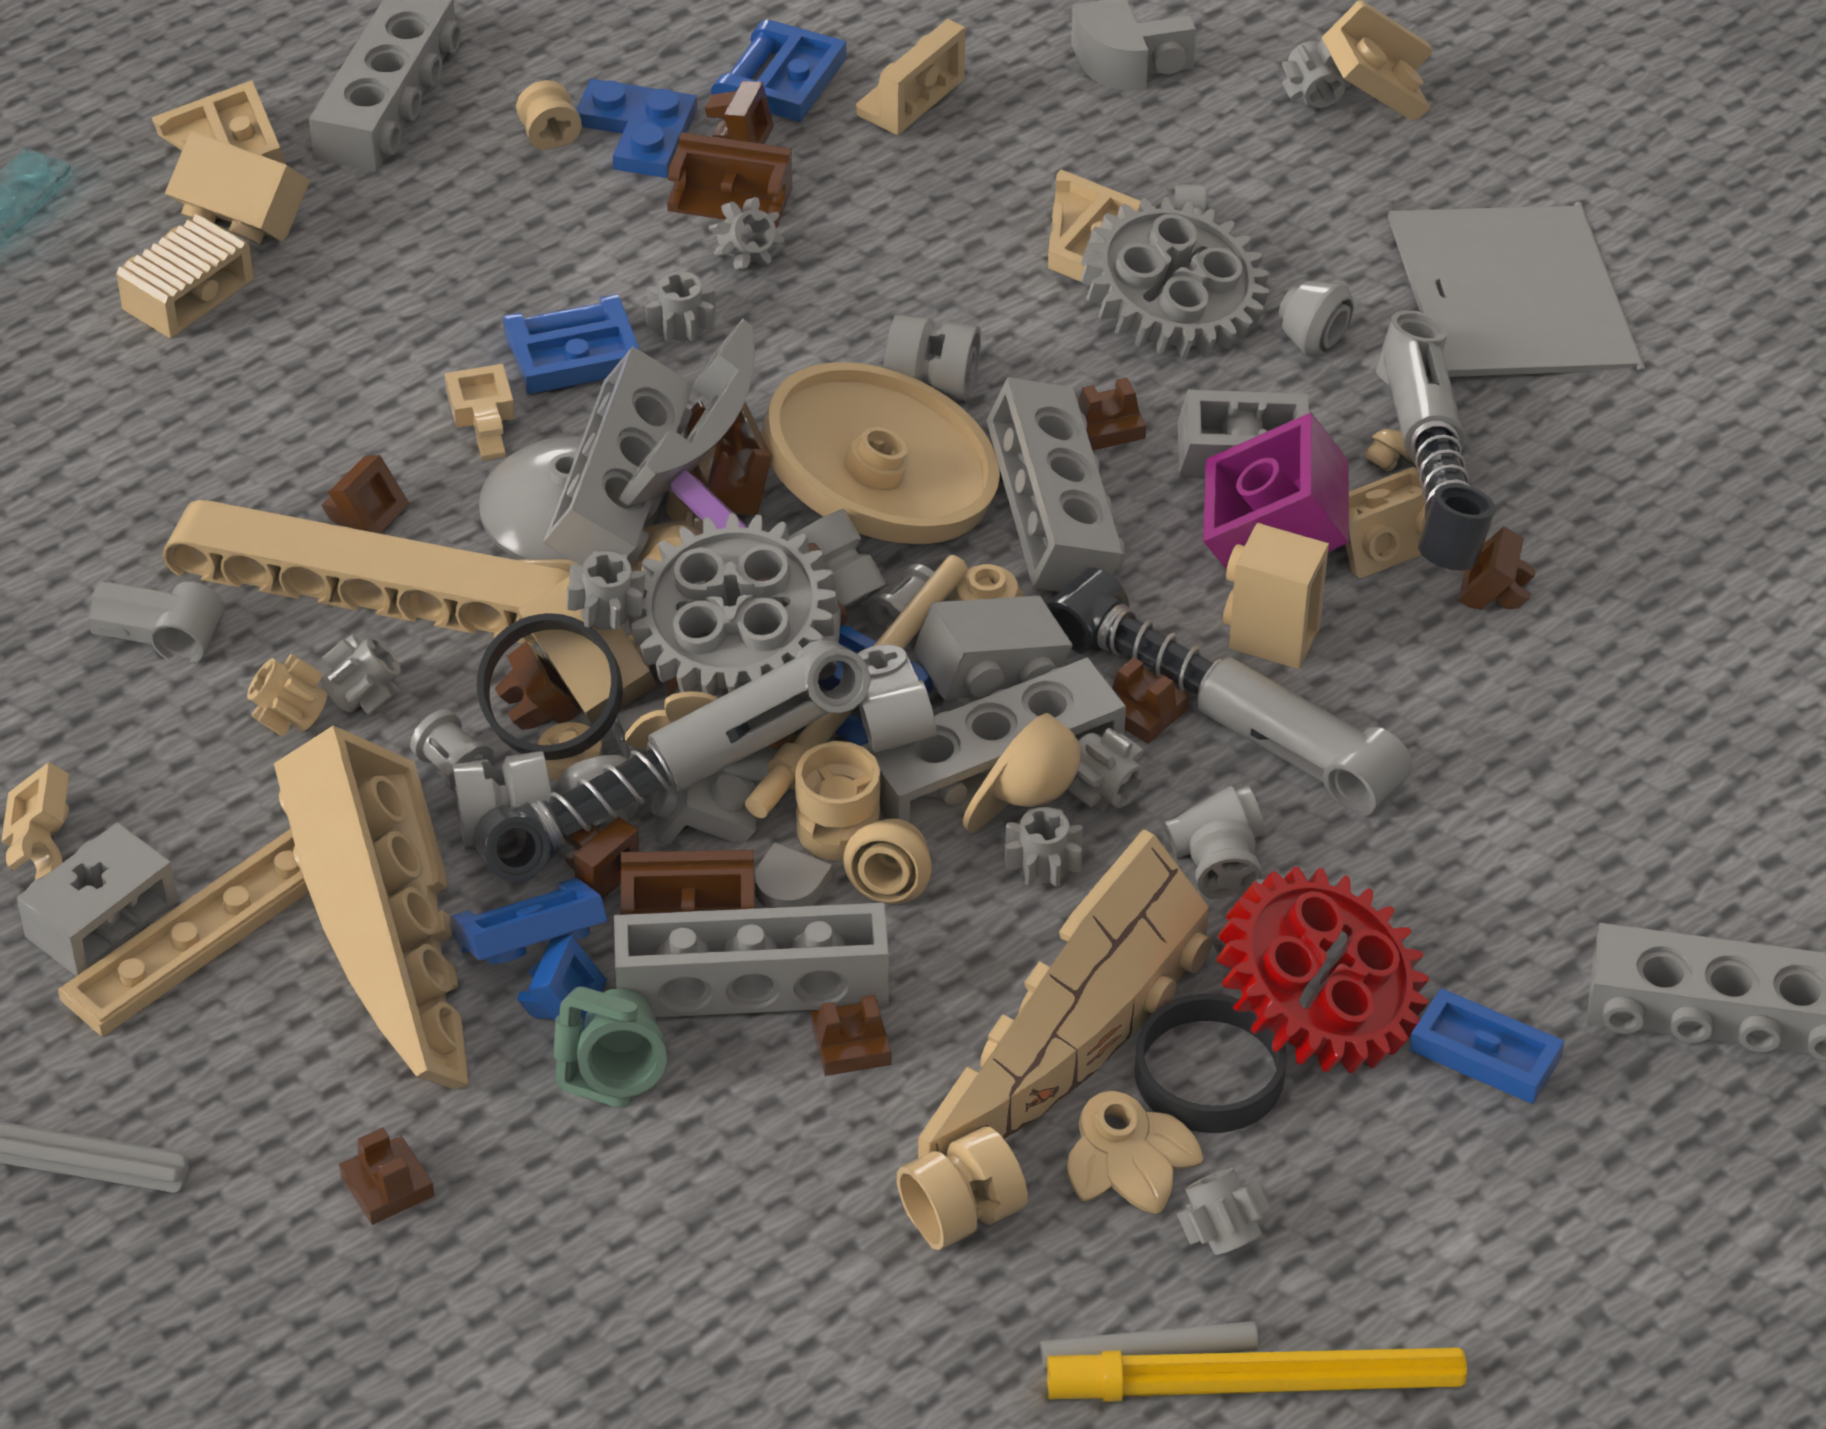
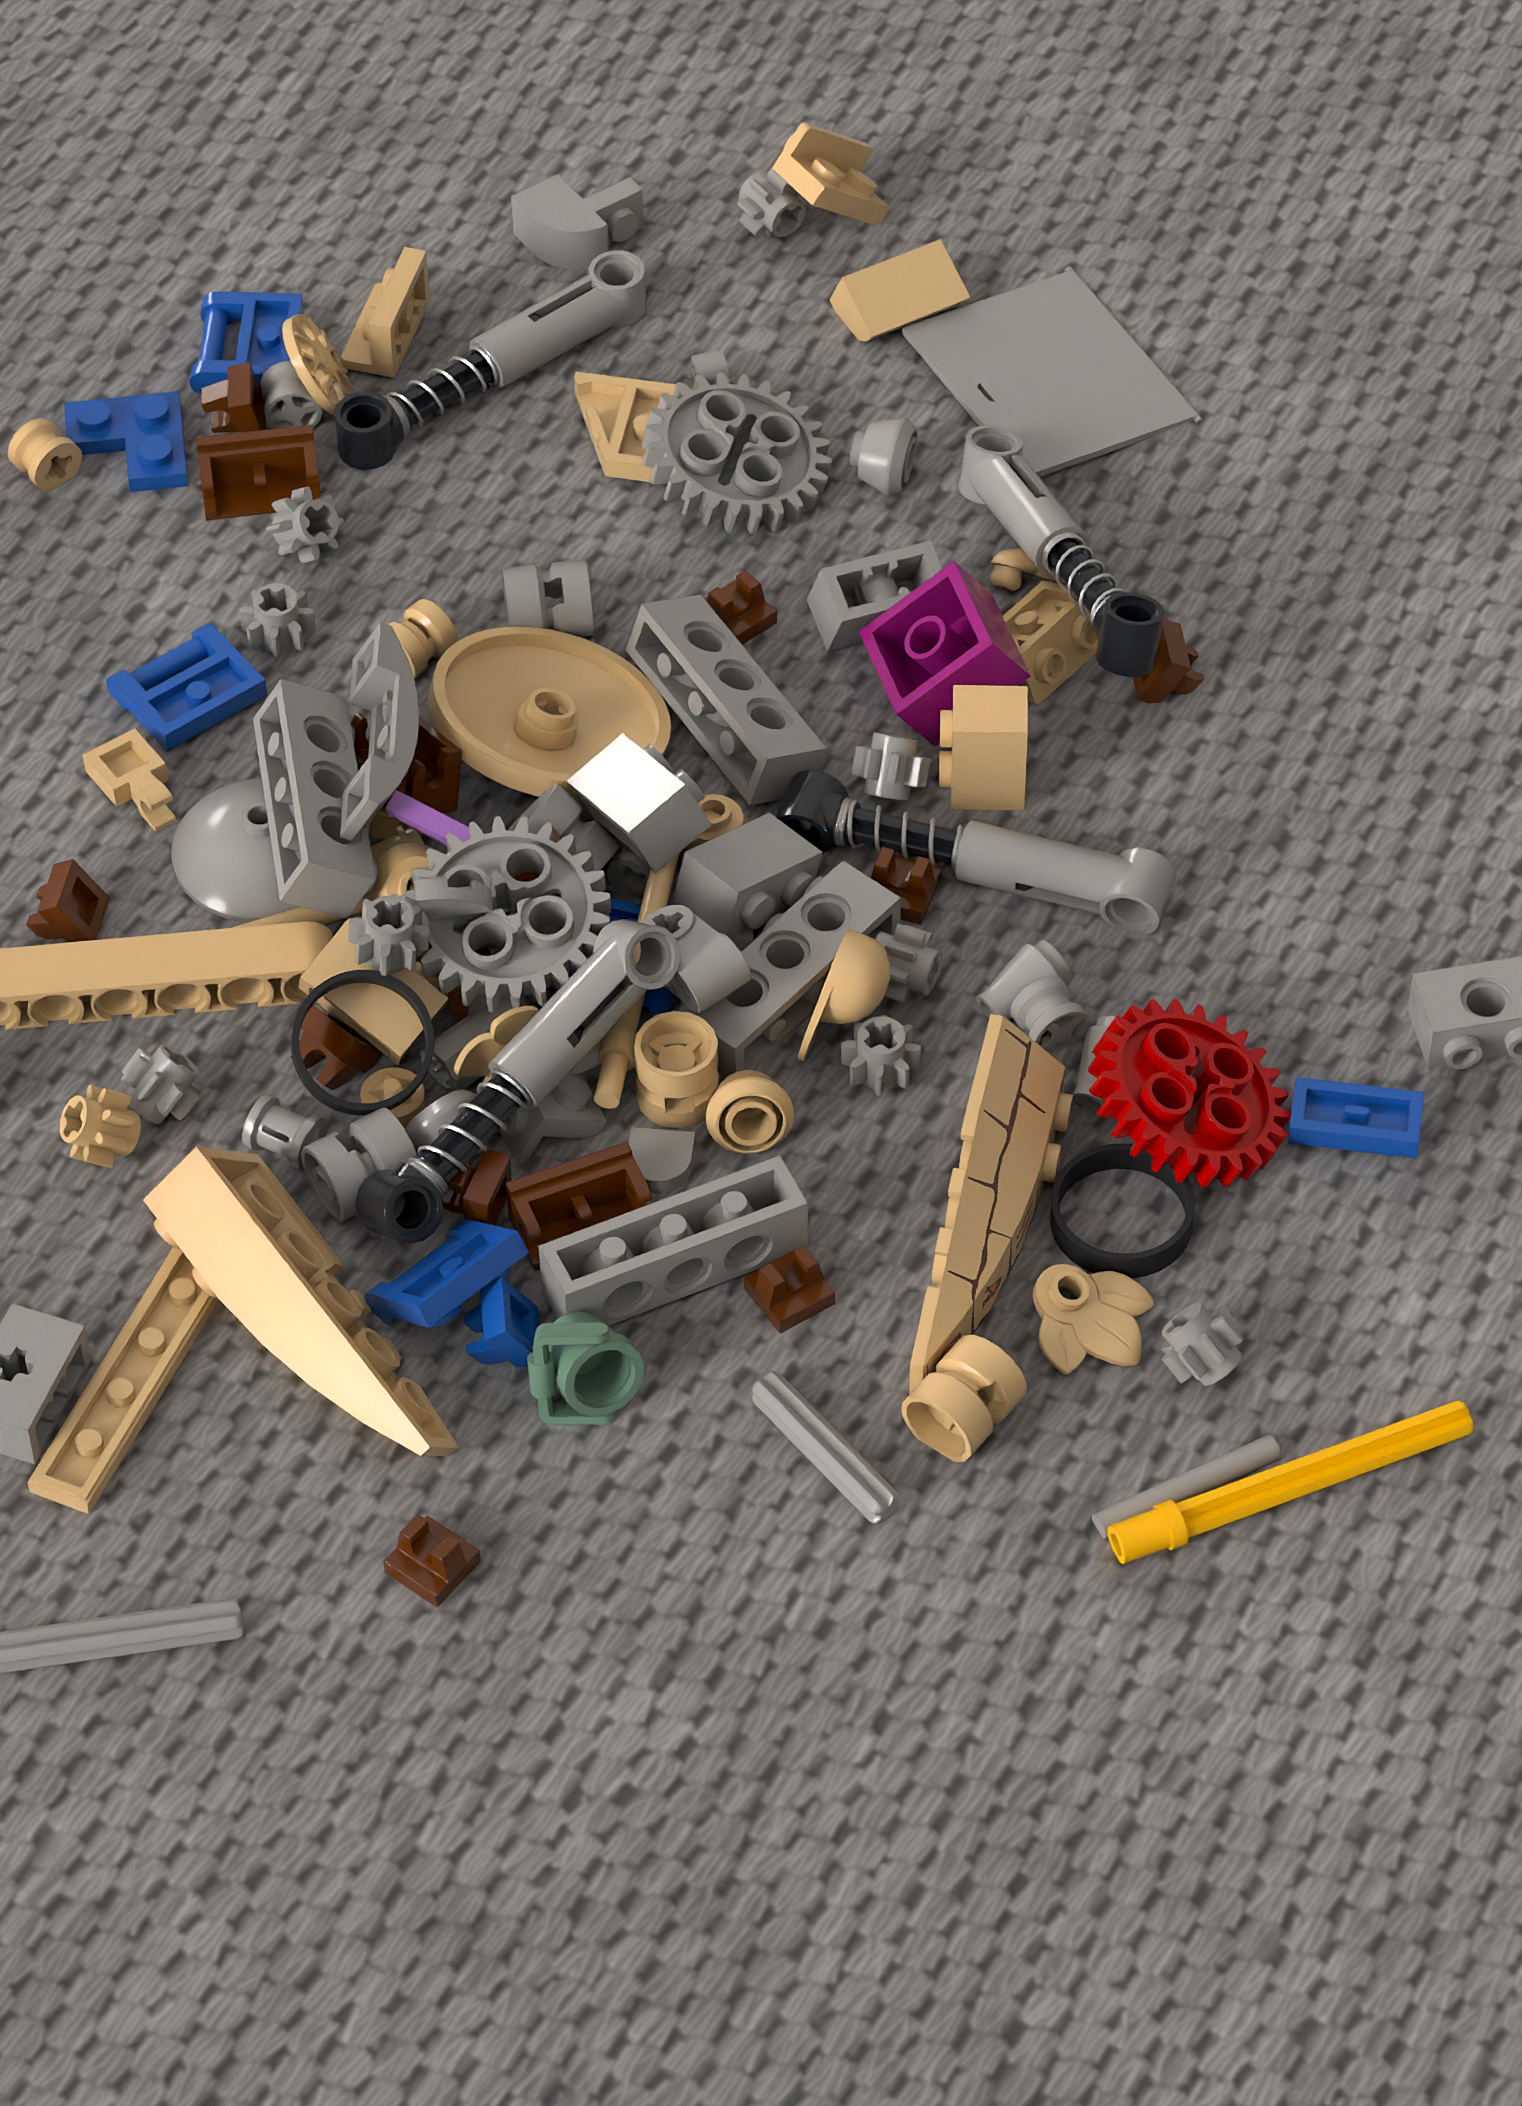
camera: 20 degrees left, 5 degrees up
none -> light grey wheel [260,361,322,429]
none -> tan wheel [282,314,353,416]
none -> piece [335,250,646,470]
none -> tan wheel [388,599,458,679]
none -> light grey tile [414,876,493,921]
none -> piece [567,733,712,873]
none -> light grey axle [752,1372,899,1524]
none -> tan brick [830,239,971,342]
none -> light grey gear [851,732,931,801]

